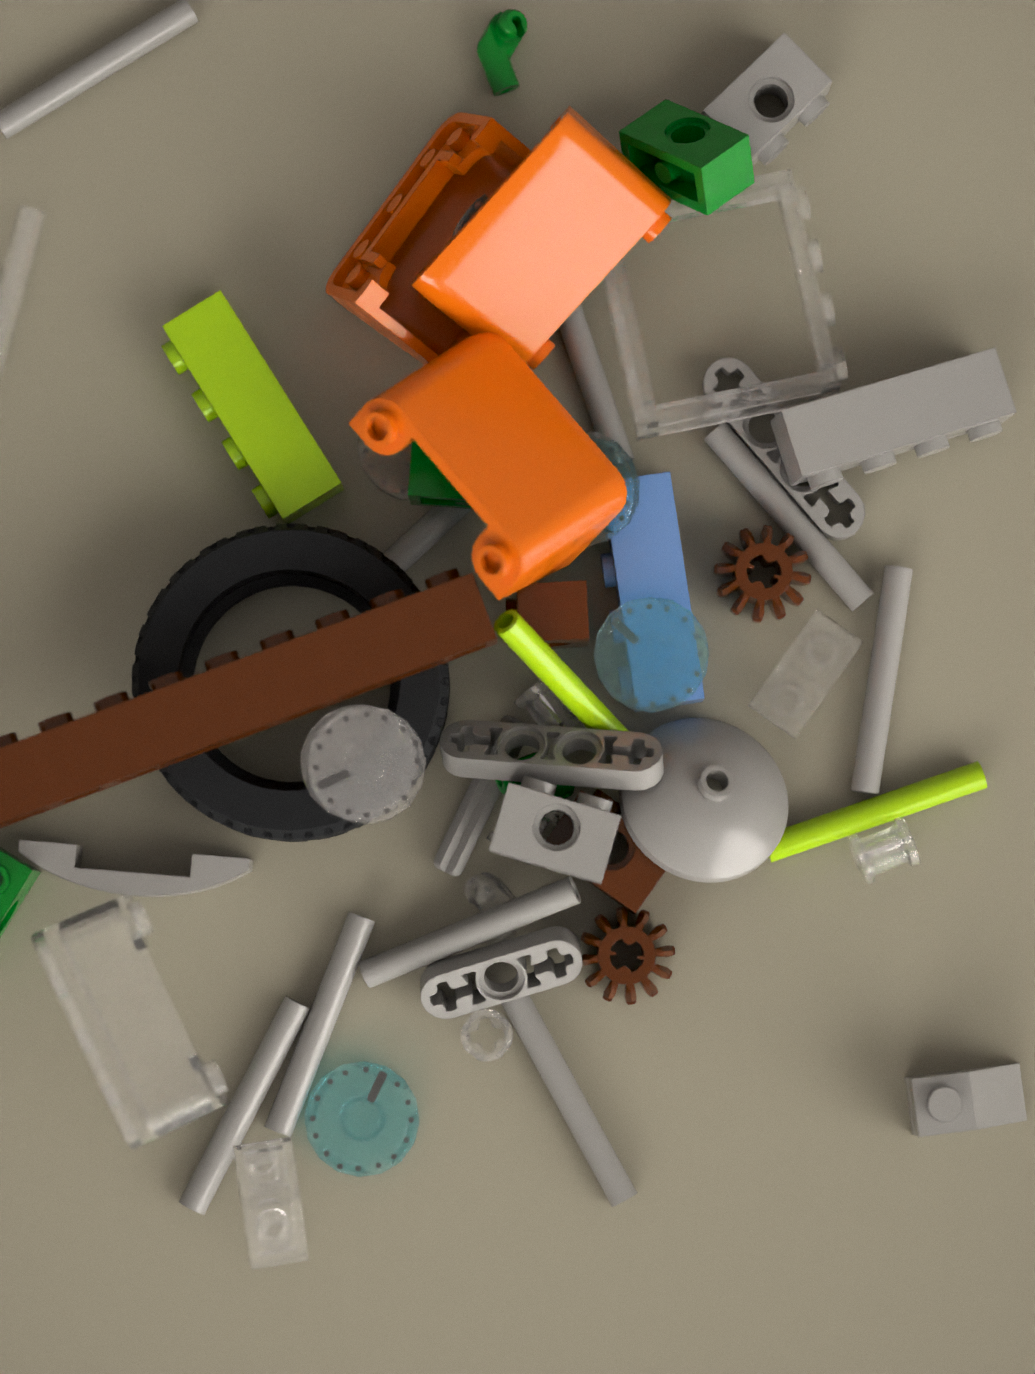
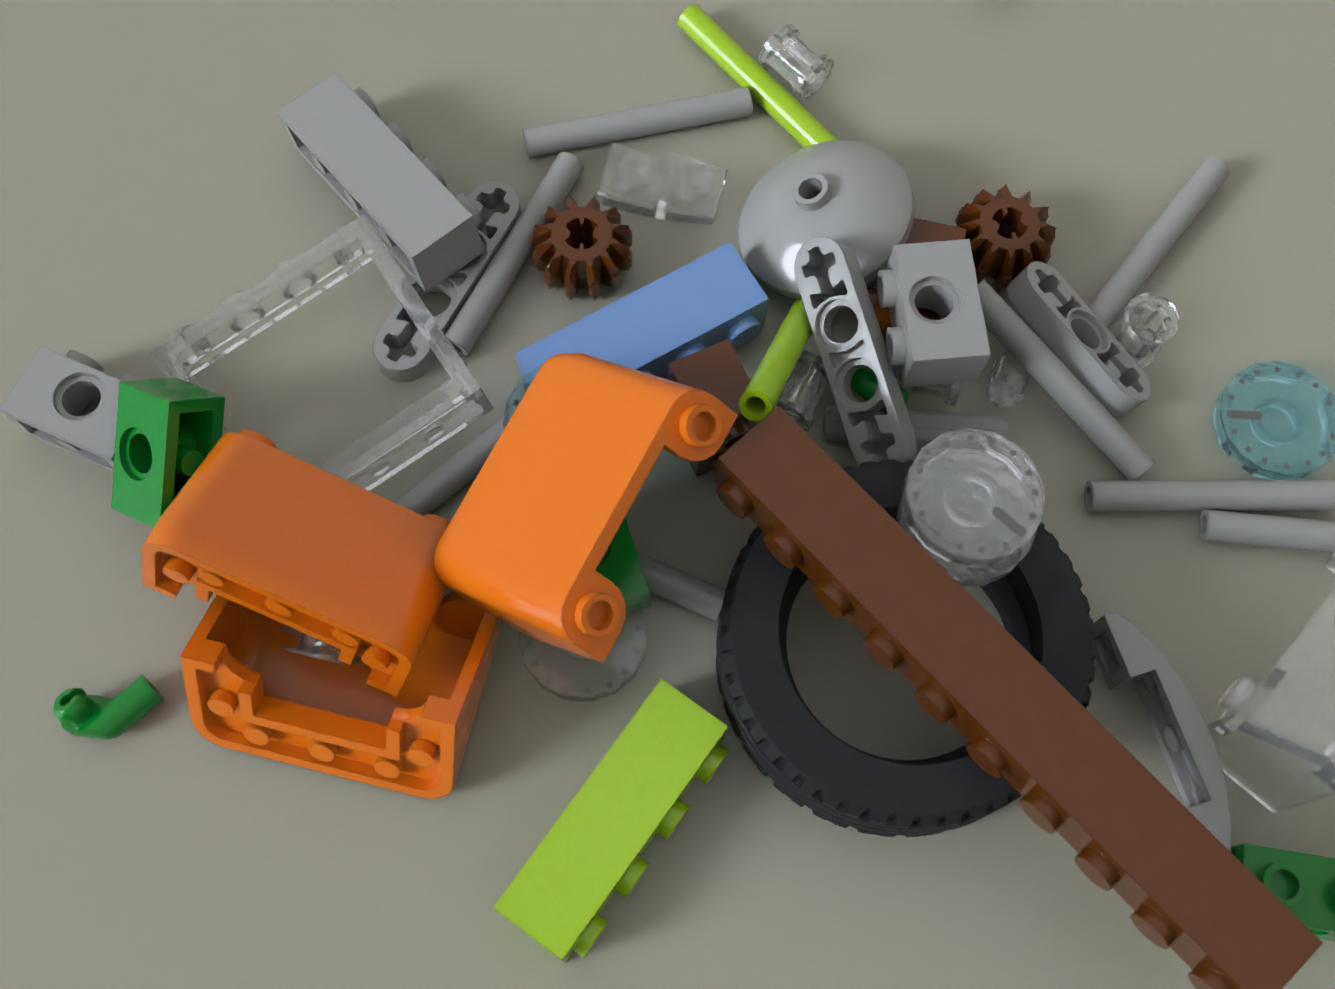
camera: 115 degrees left, 15 degrees down
clear light blue tile [593,597,709,713] -> none

